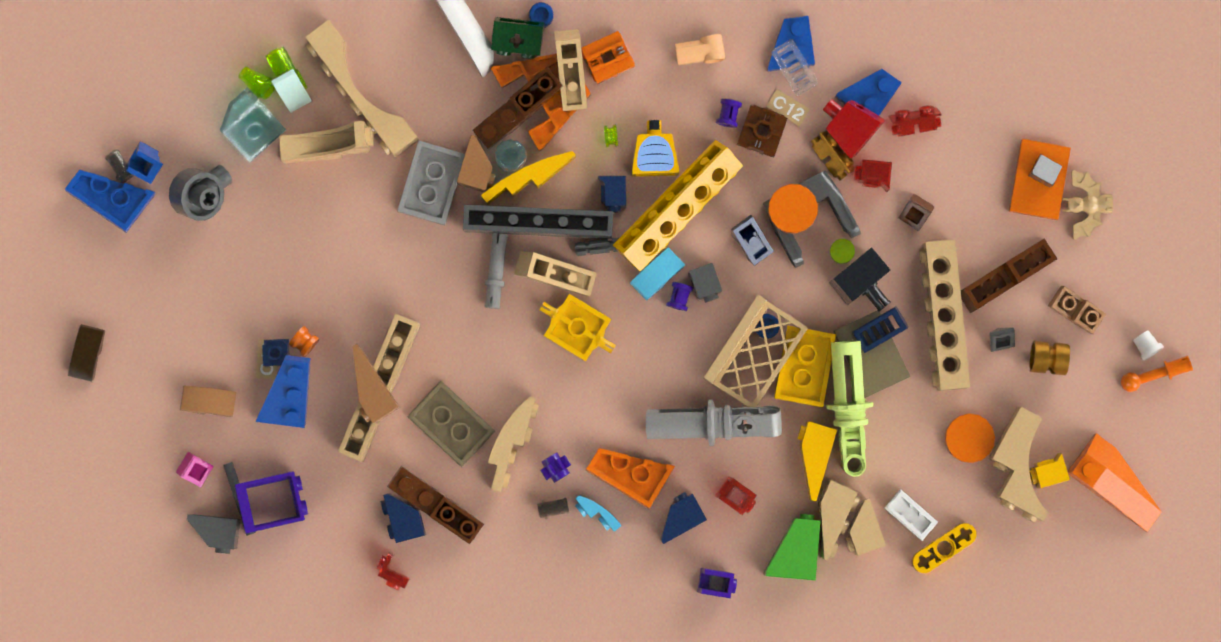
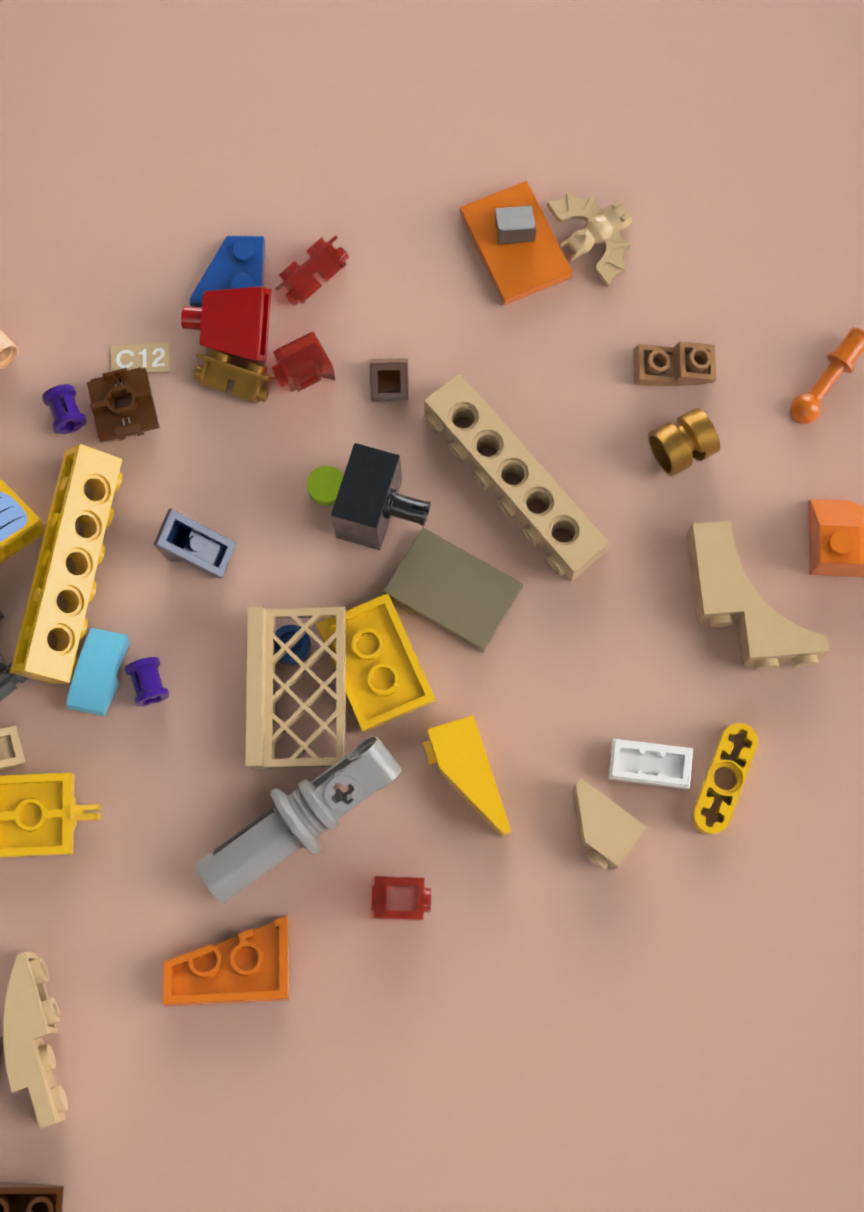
camera: 25 degrees left, 10 degrees down
clear smoke pin [537,497,569,520] -> none
dark purple gear [540,452,571,483] -> none
medium azure slope [575,495,622,531] -> none
dark blue slope [661,492,707,544] -> none
dark grey brick [688,263,722,303] -> none
dark purple window [697,568,737,599] -> none
dark grey connector [763,171,861,268] -> none
bright green slope [764,514,820,581] -> none
blue wing [767,16,815,72] -> none
orange tile [768,184,818,234] -> none
clear slope [771,39,818,96] -> none
tan slope [819,480,859,561] -> none
yellowish green piece [826,341,873,477] -> none
dark blue slope [852,306,909,353] -> none
orange tile [945,414,995,463] -> none
reddish brown slope [961,238,1057,313] -> none
dark grey slope [990,328,1015,352] -> none
yellow window [1029,453,1070,488] -> none
white piece [1133,330,1164,361] -> none

